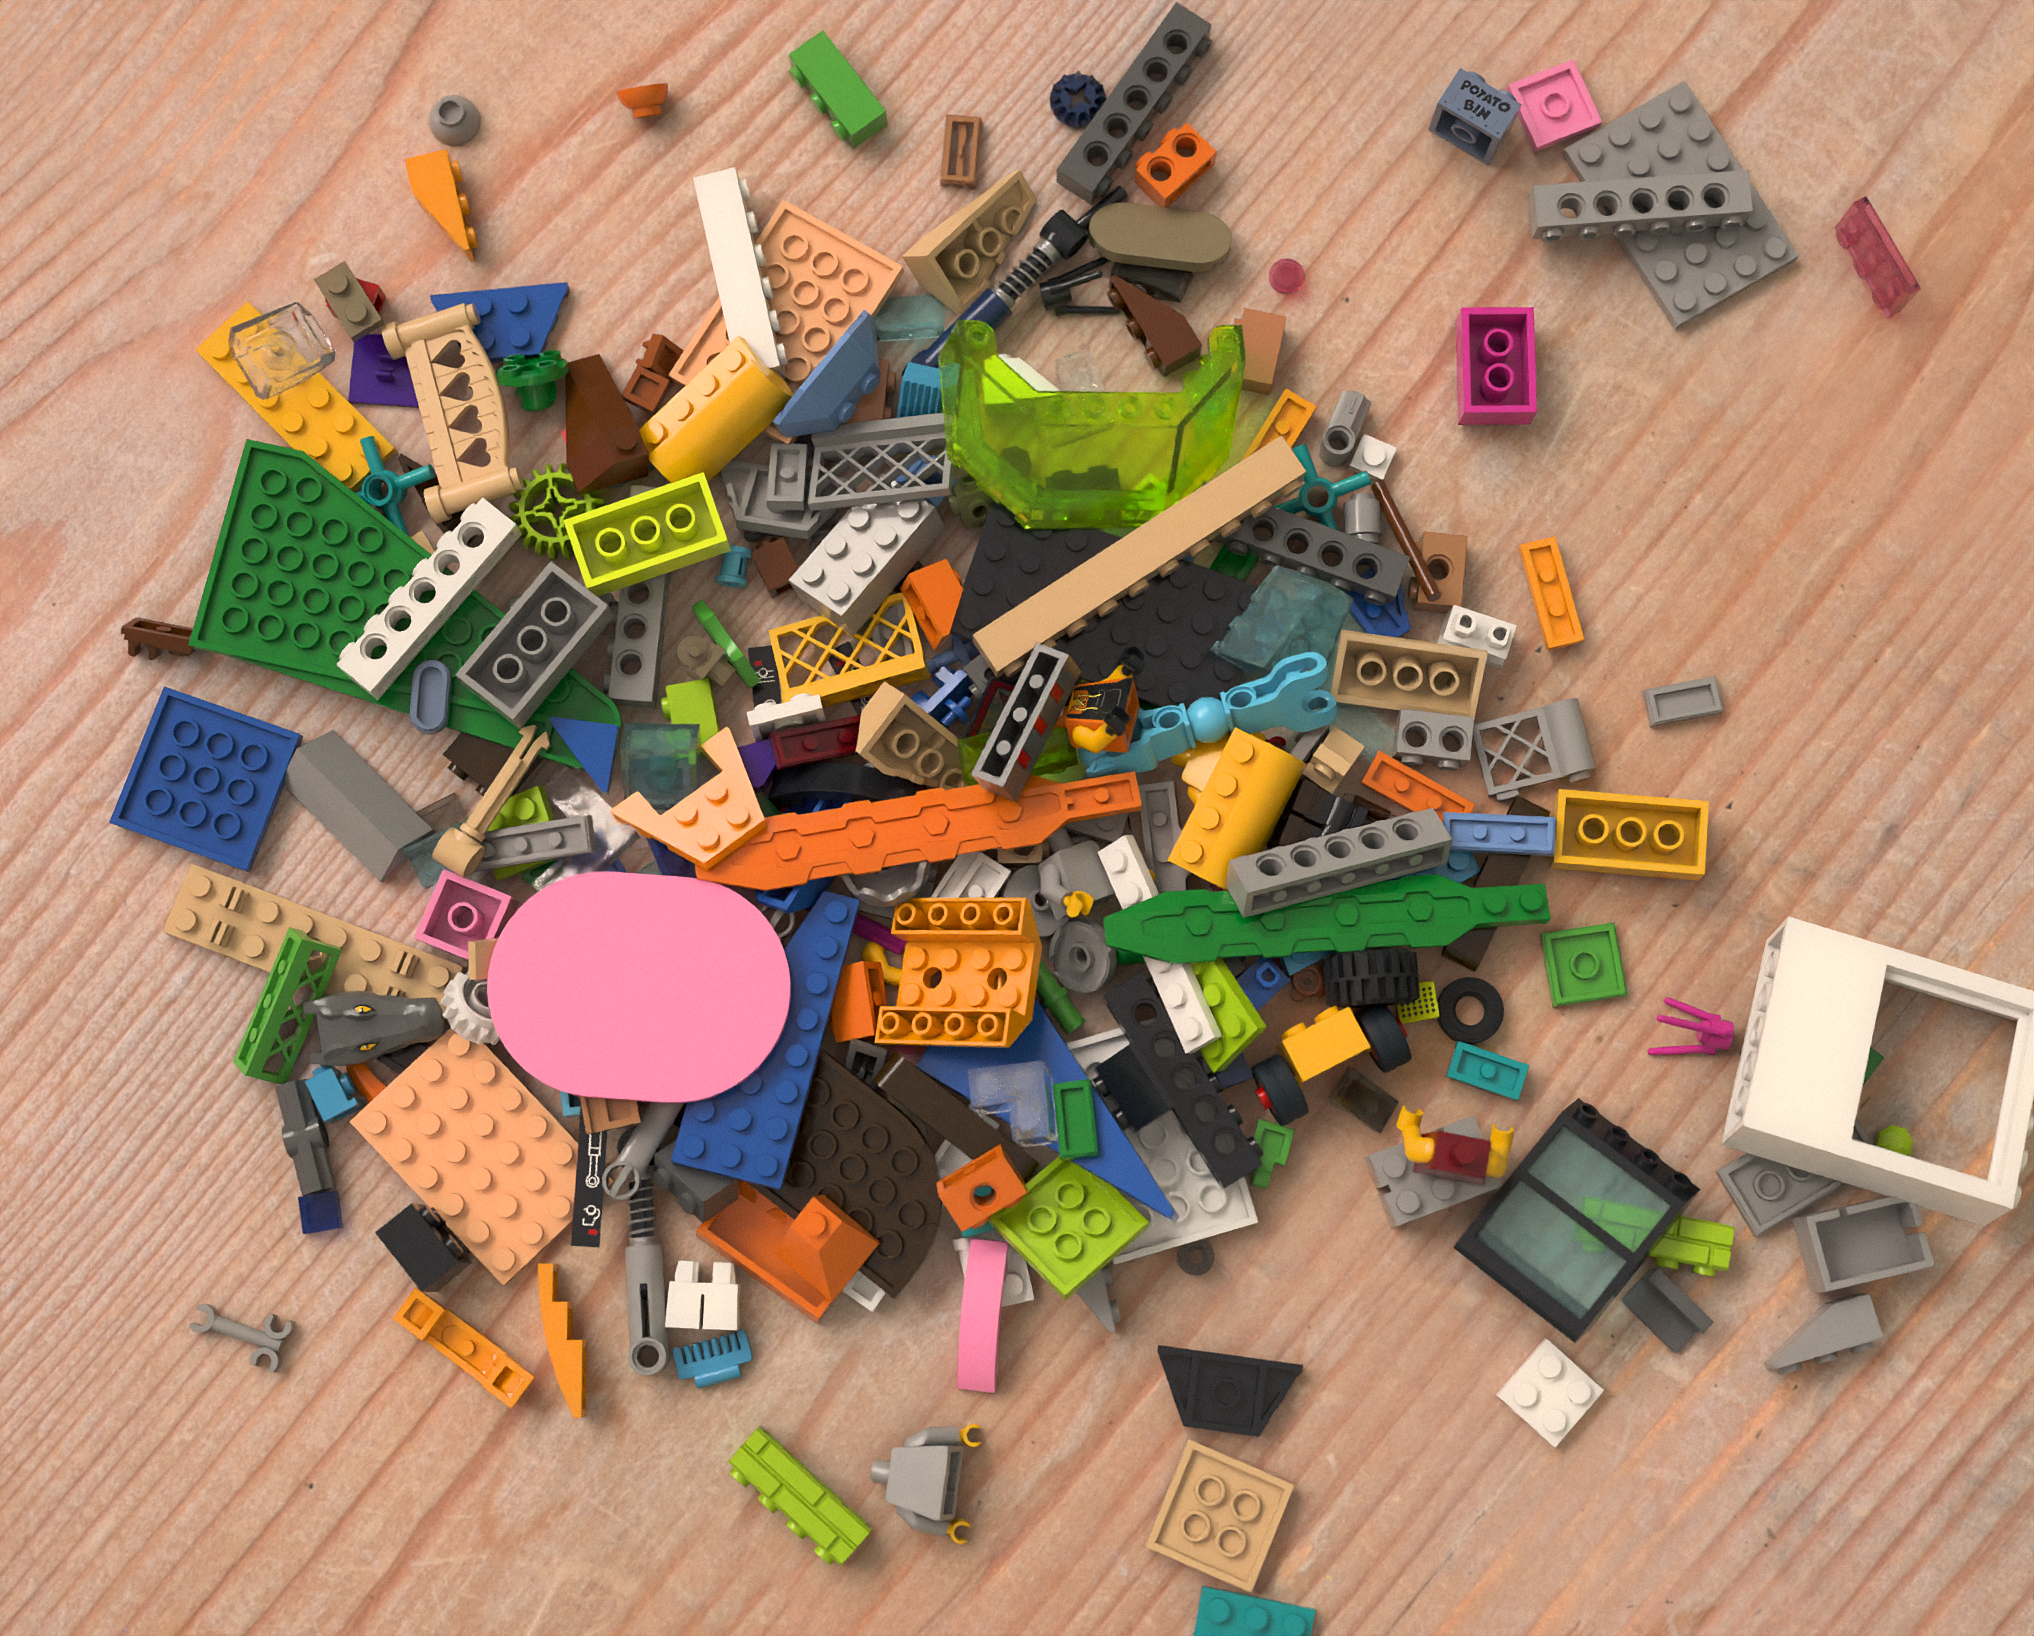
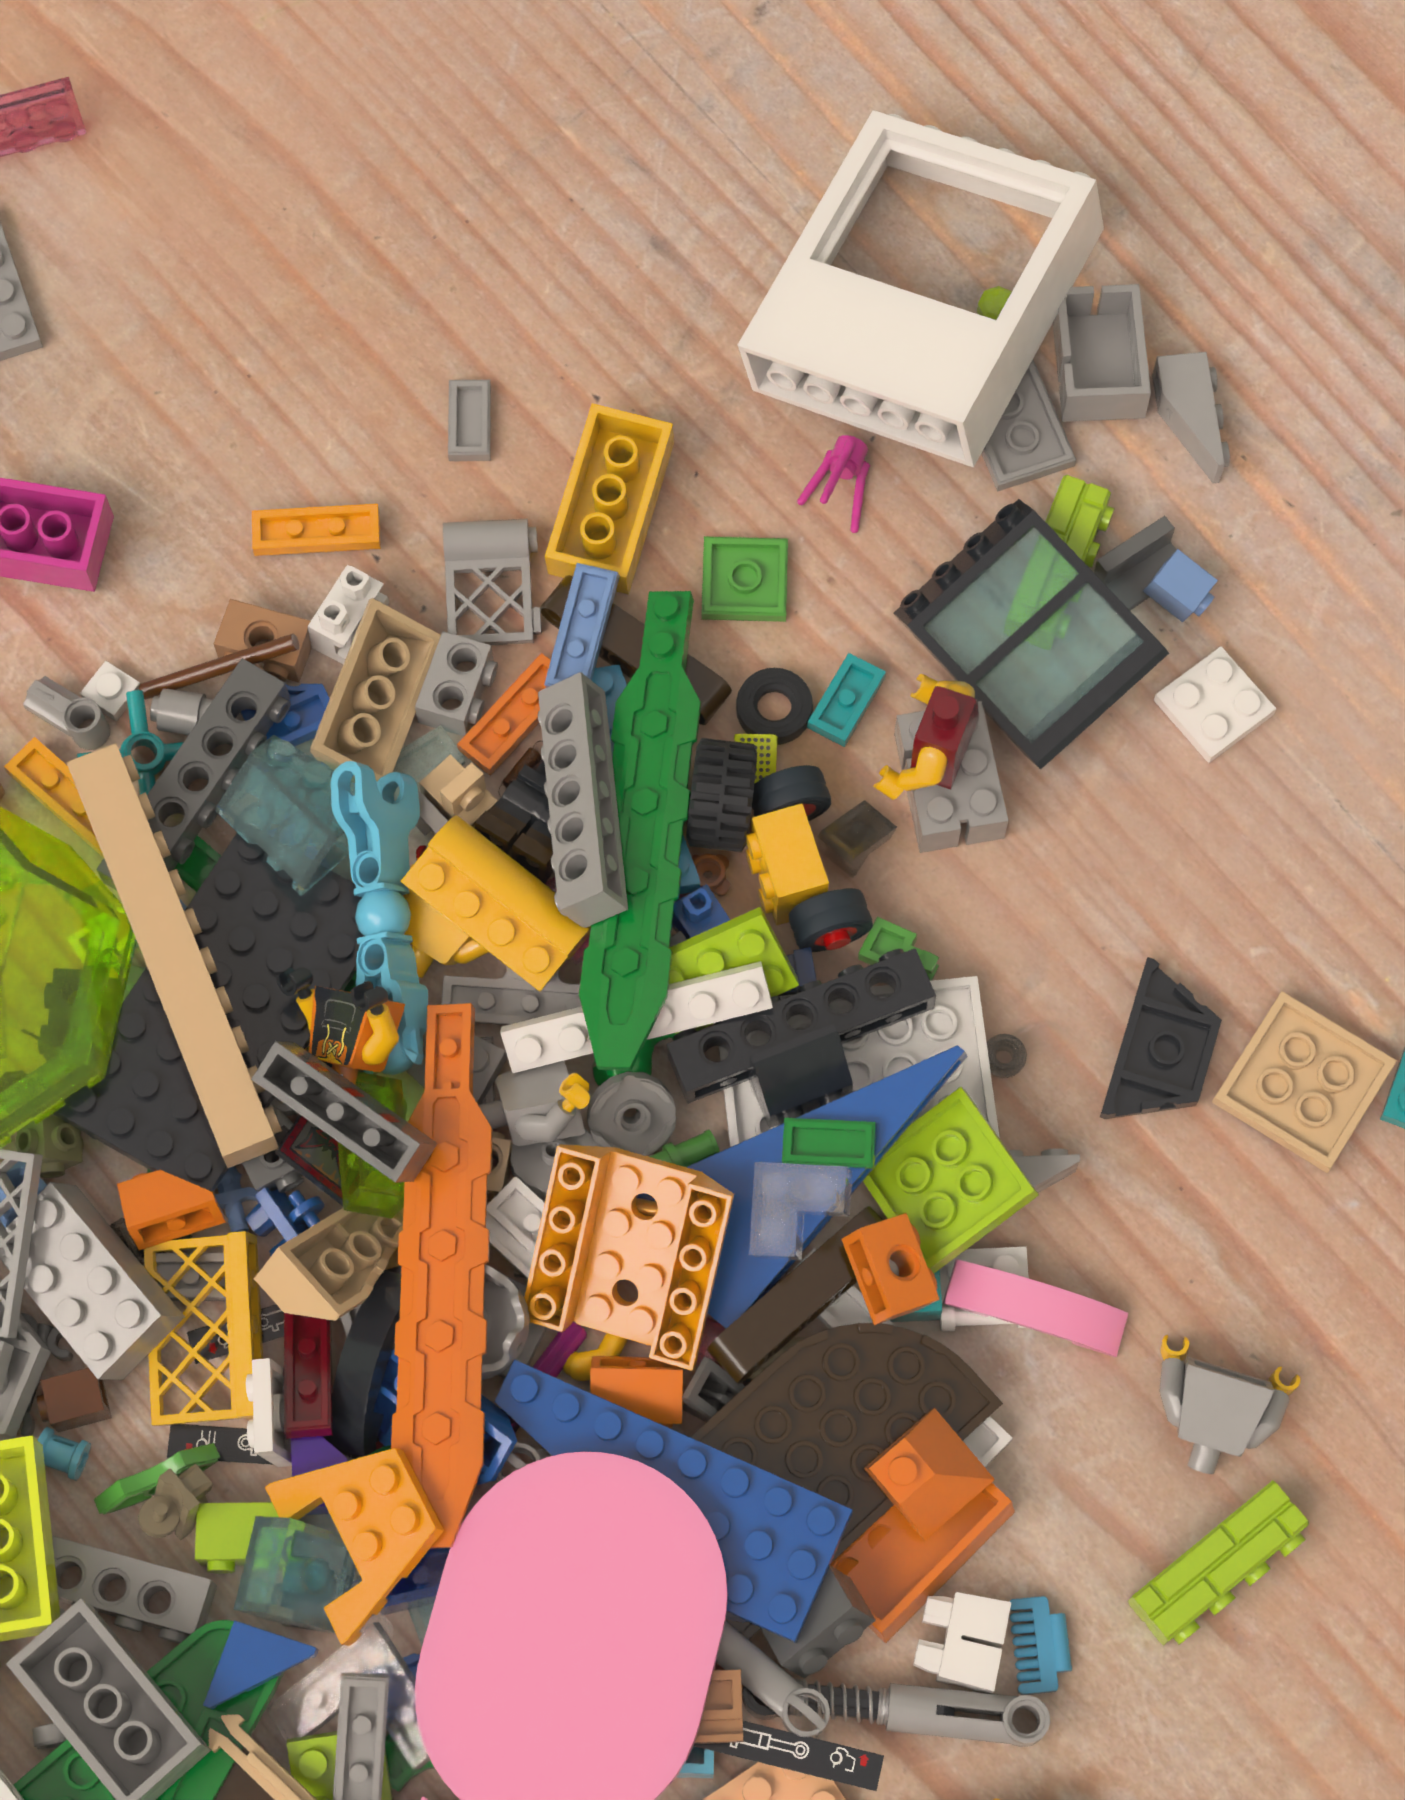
camera: 80 degrees left, 10 degrees down
none -> medium blue brick [1143,549,1218,622]

